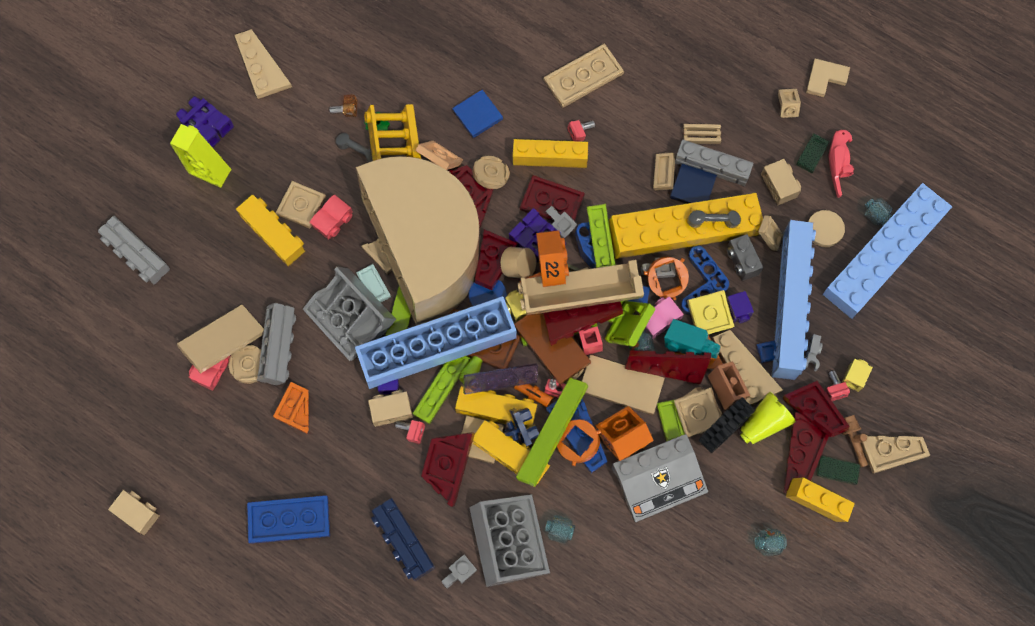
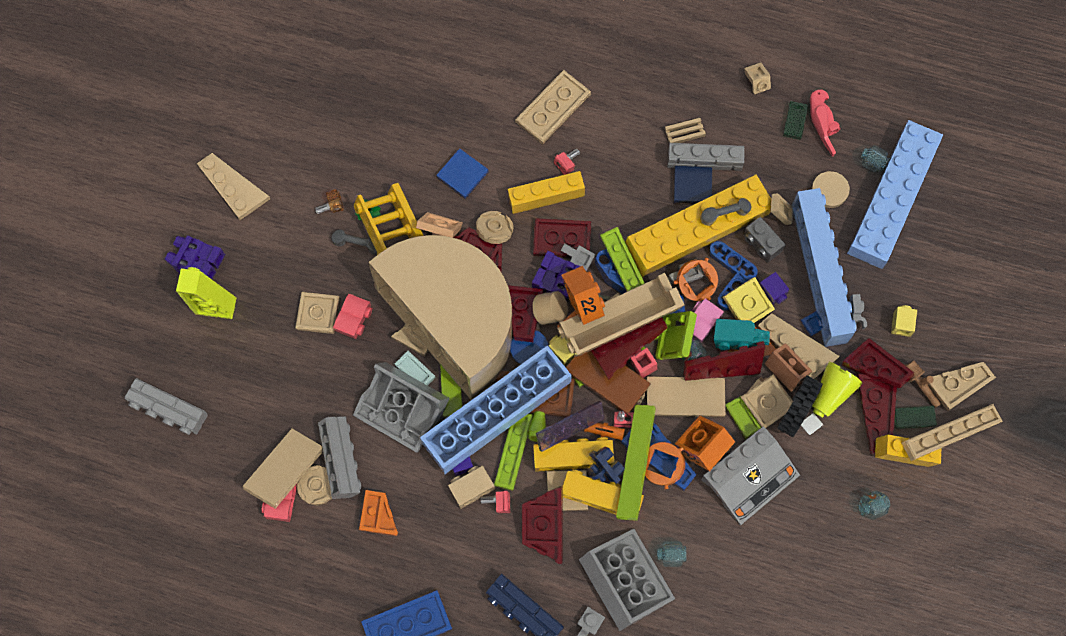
camera: 15 degrees left, 0 degrees up
yellow brick [236,195,305,266] -> none
tan tile [653,153,675,191] -> none
tan brick [761,159,801,206] -> none
tan tile [806,59,850,97] -> none
coral piece [826,371,850,401] -> none
none -> white sticker [801,413,823,435]
none -> tan tile [902,404,1003,461]

